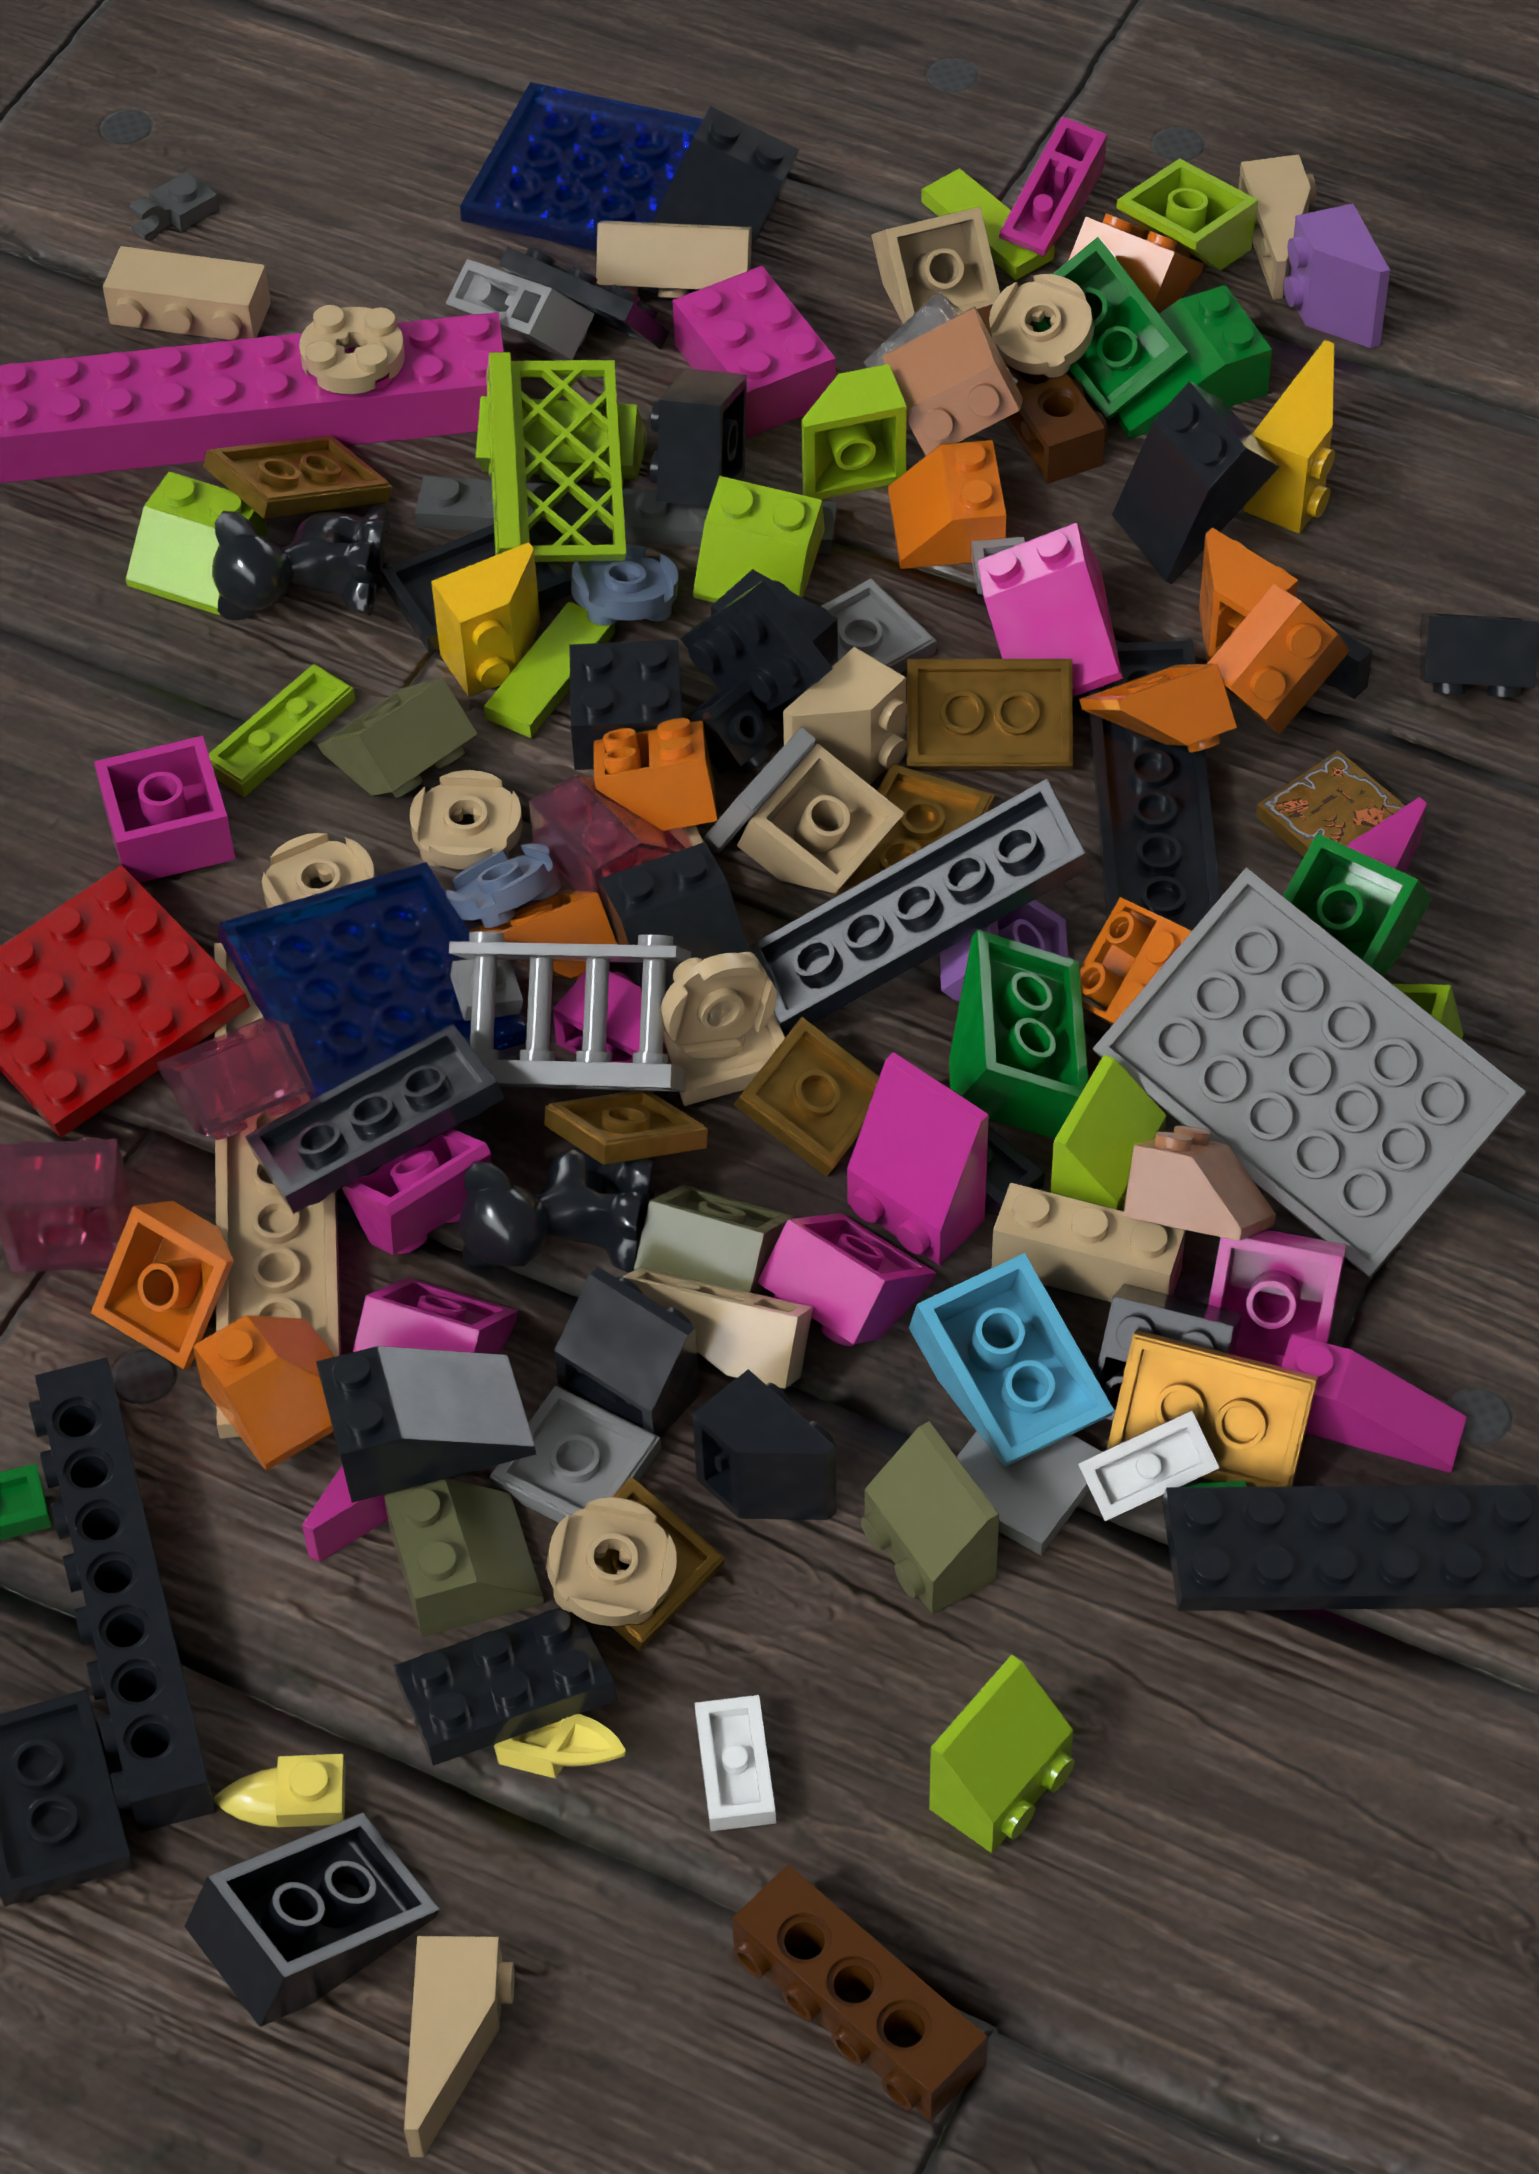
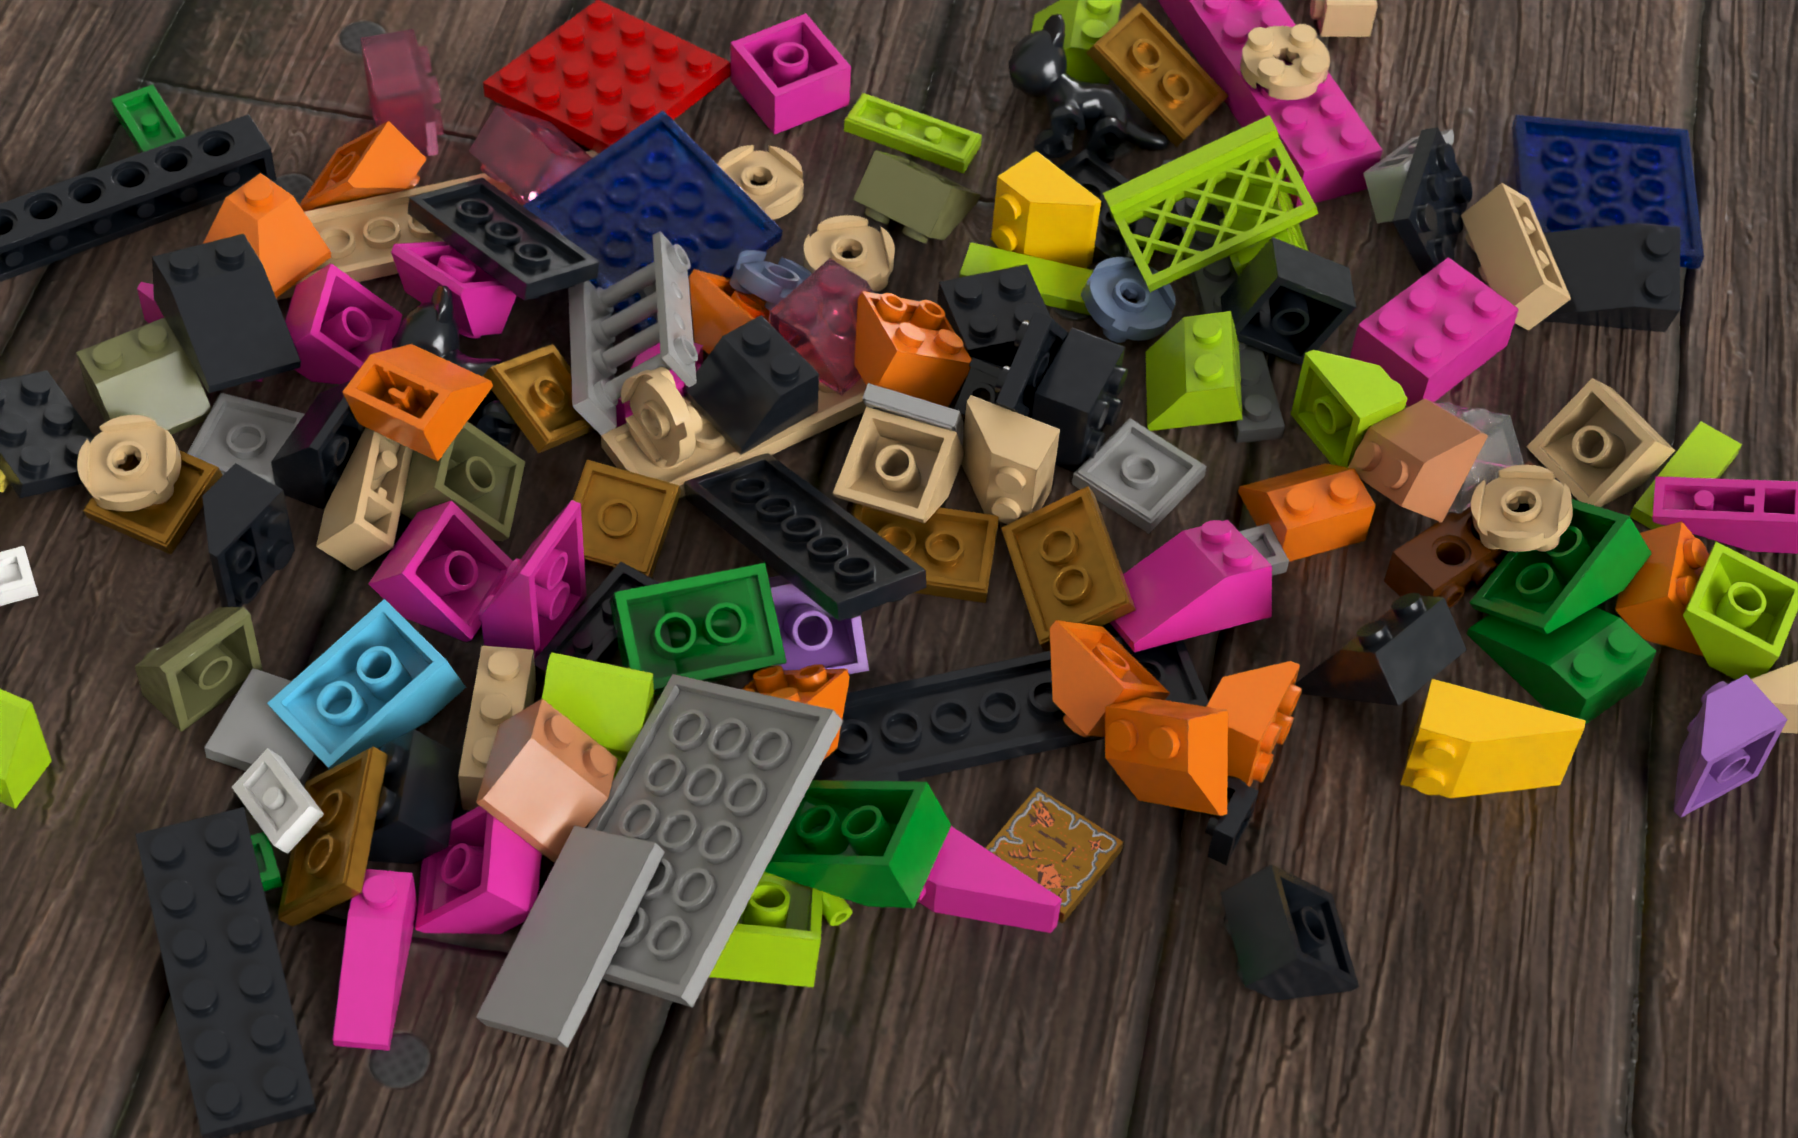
camera: 70 degrees right, 0 degrees up
none -> orange slope [342,344,493,462]
none -> light grey tile [476,826,665,1048]

